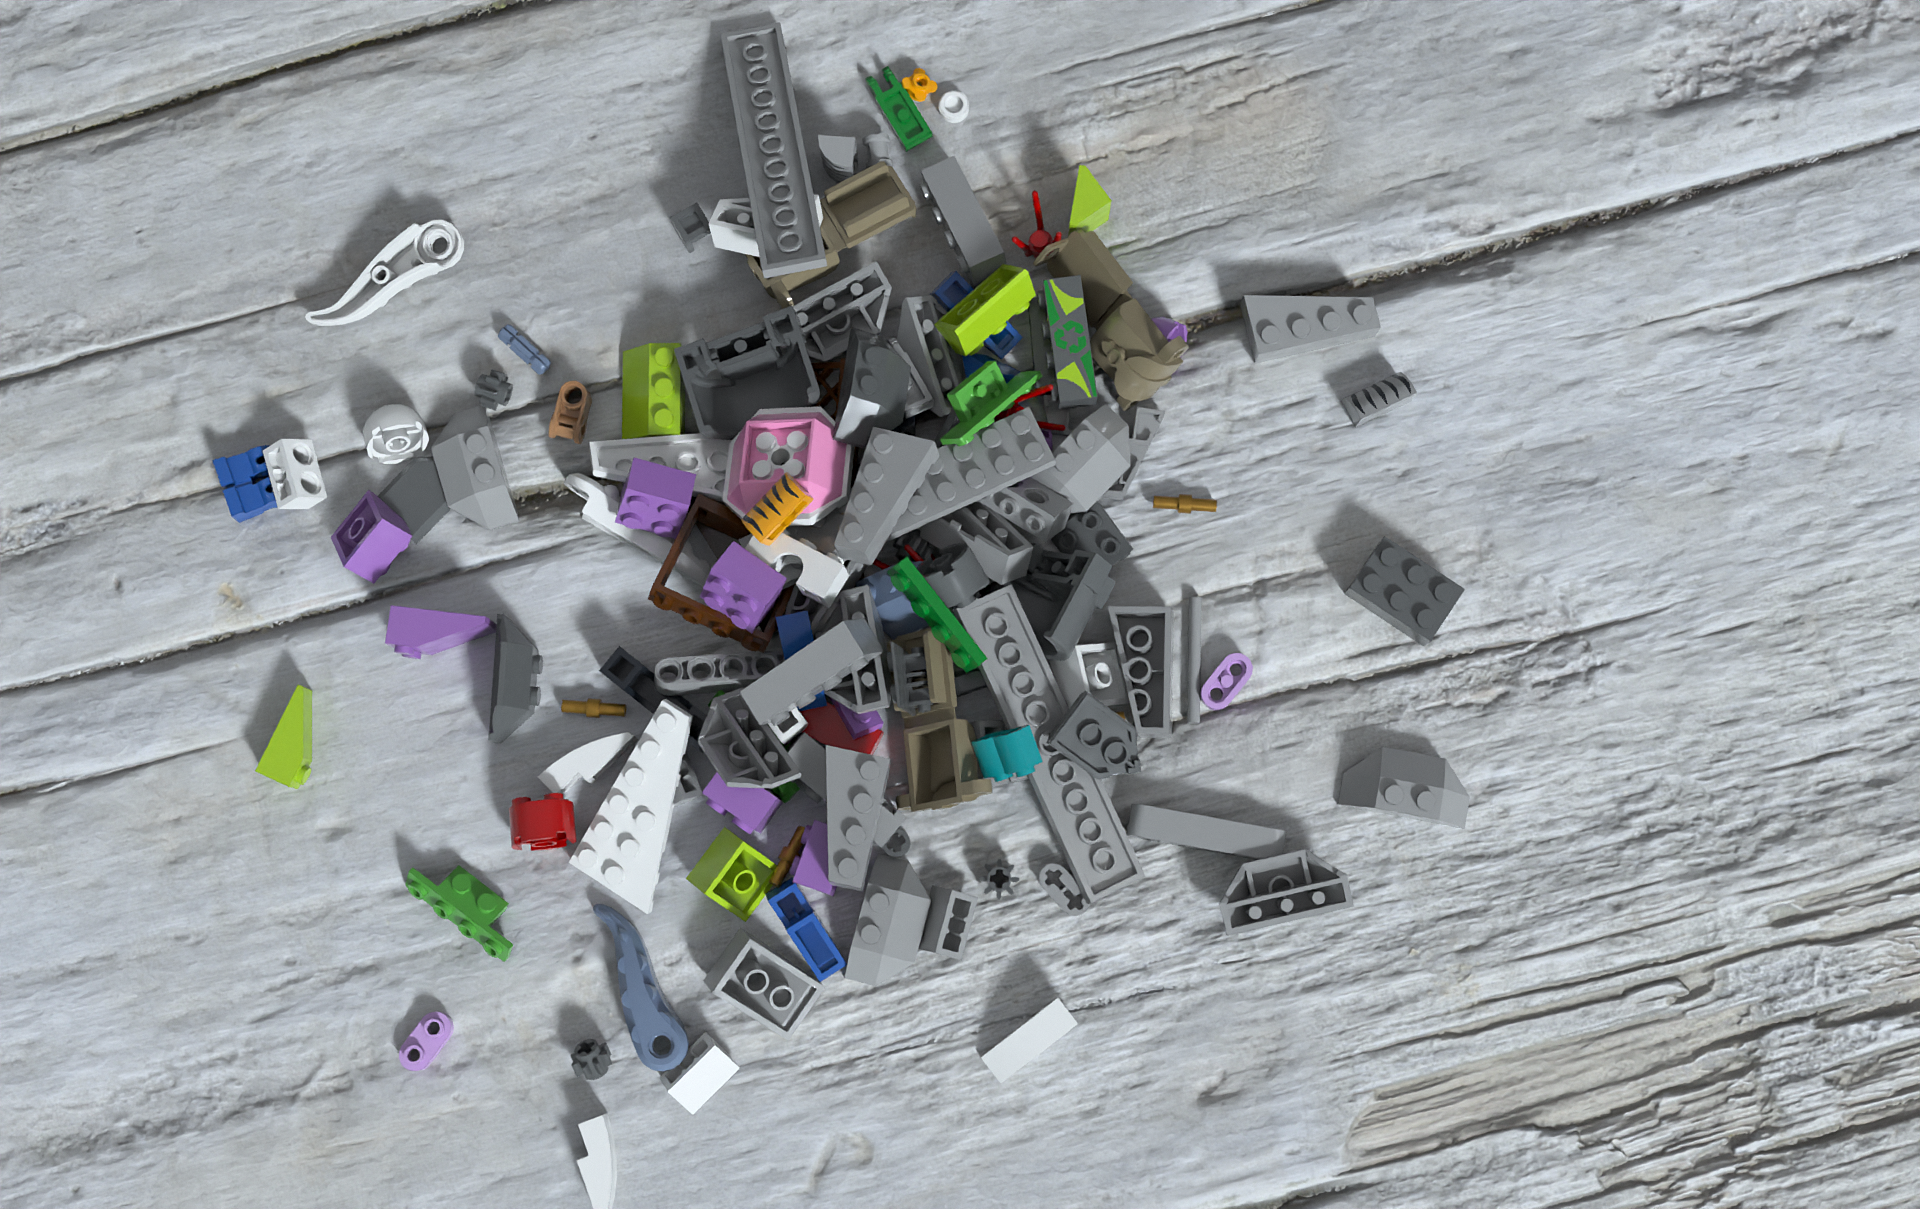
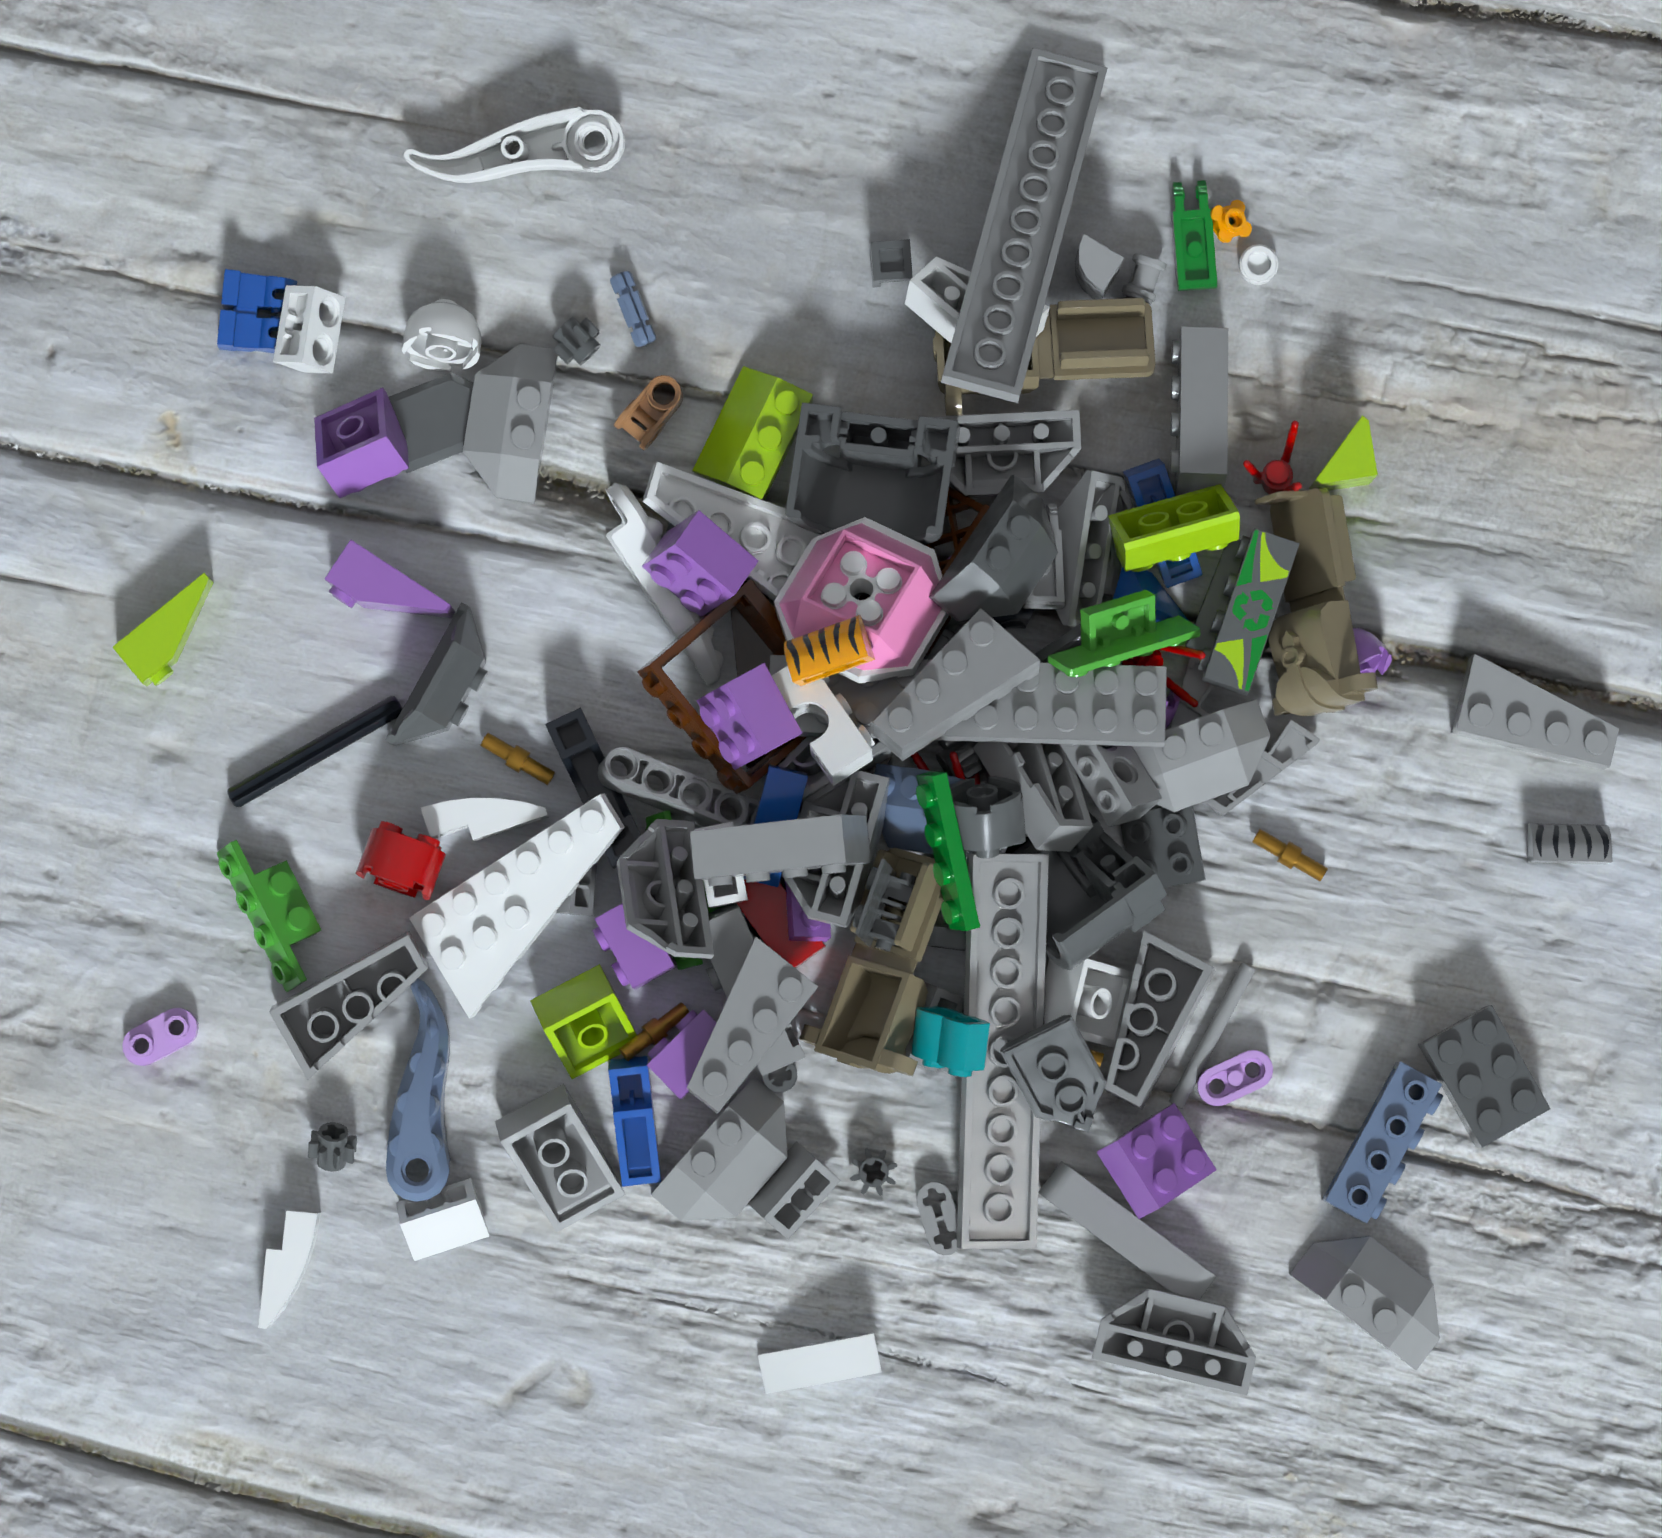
camera: 20 degrees right, 5 degrees up
none -> black axle [227,696,403,807]
none -> light grey wedge [269,931,428,1080]
none -> medium lavender brick [1097,1103,1217,1219]
none -> sand blue brick [1322,1061,1443,1223]

